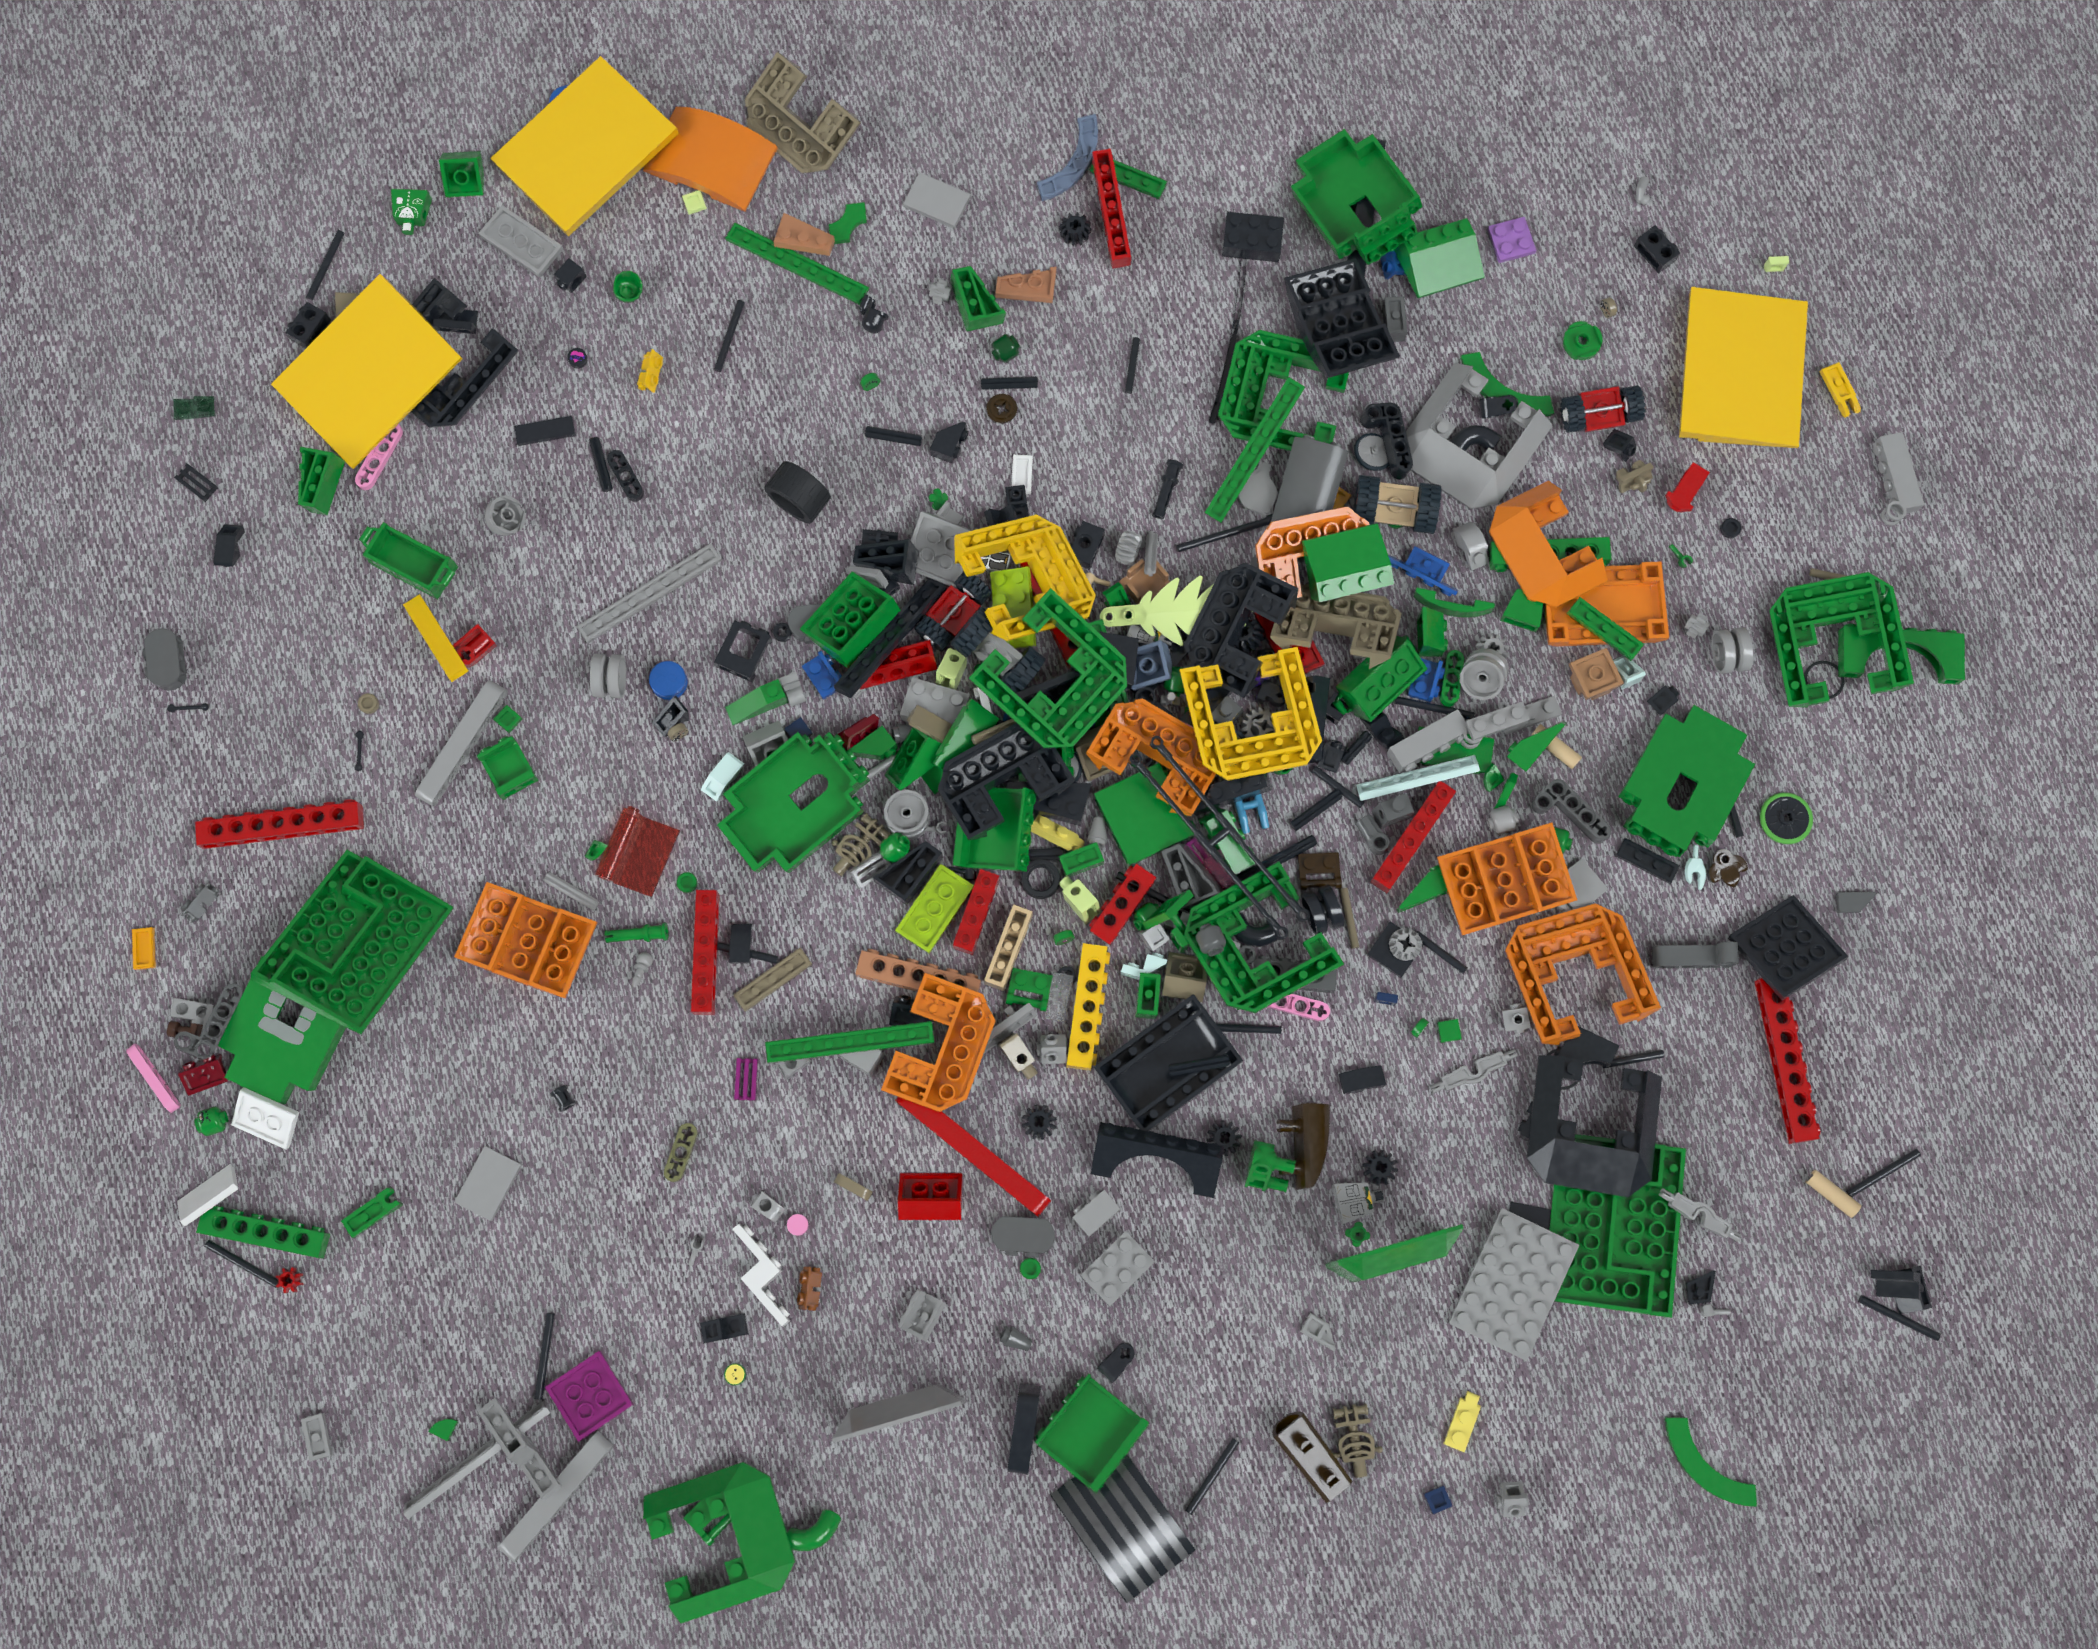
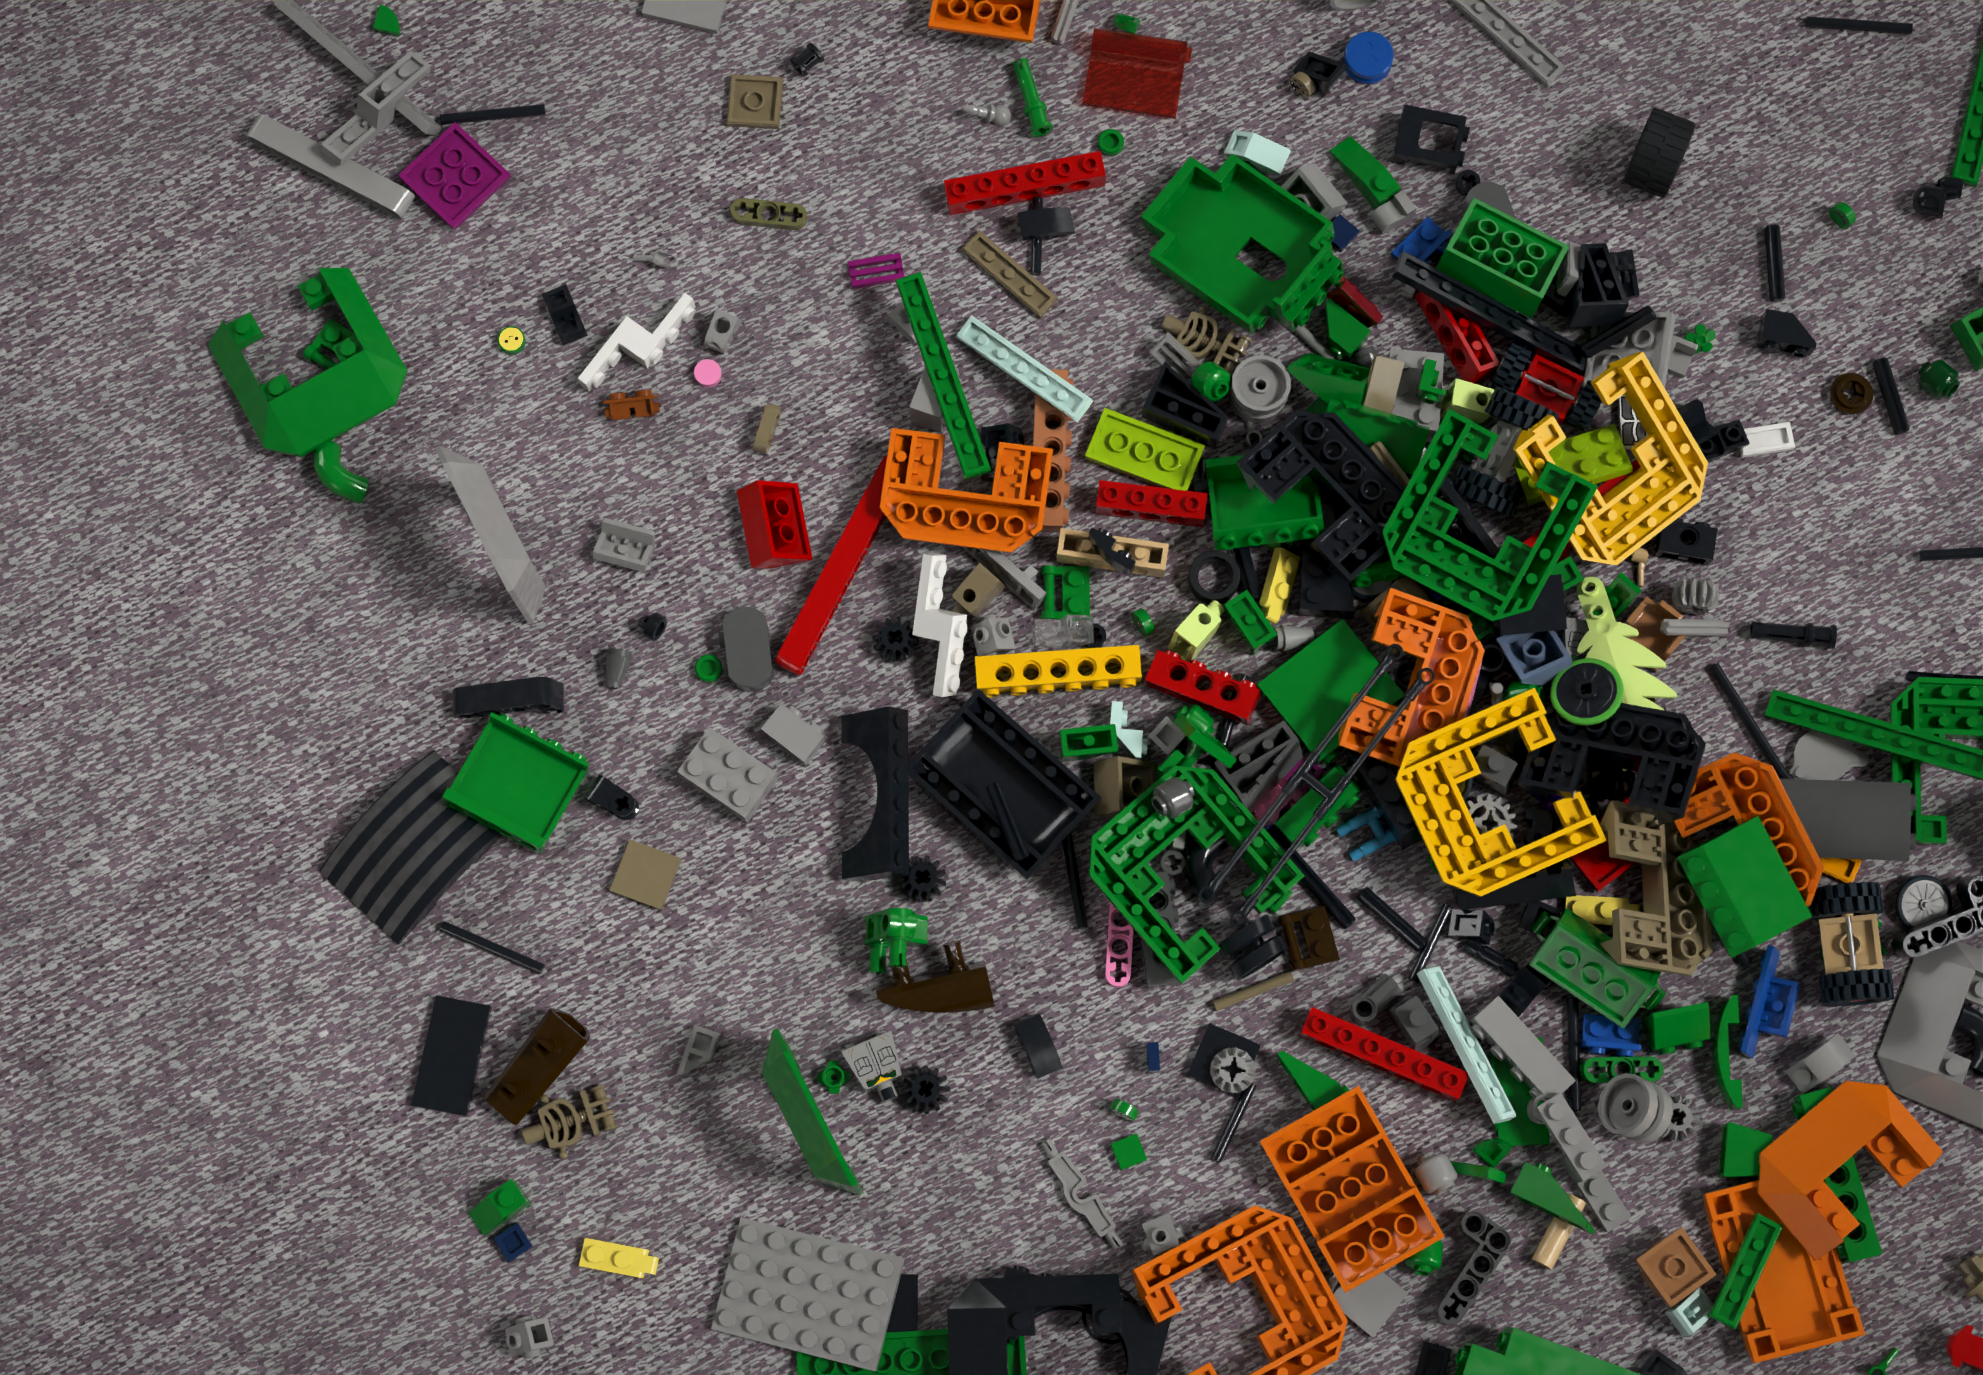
camera: 80 degrees right, 0 degrees up
none -> black tile [411,995,492,1117]
none -> green slope [469,1179,532,1237]
none -> dark tan tile [609,840,682,911]
none -> black tile [637,612,667,641]
none -> dark tan tile [726,74,784,129]
none -> white bracket [912,553,967,697]
none -> light aqua tile [955,315,1093,423]
none -> black slope [1089,527,1136,577]
none -> green bracket [1415,359,1446,405]
none -> black wheel [1550,658,1624,725]
none -> light yellow hinge [1564,895,1640,926]
none -> black axle [1581,305,1657,358]

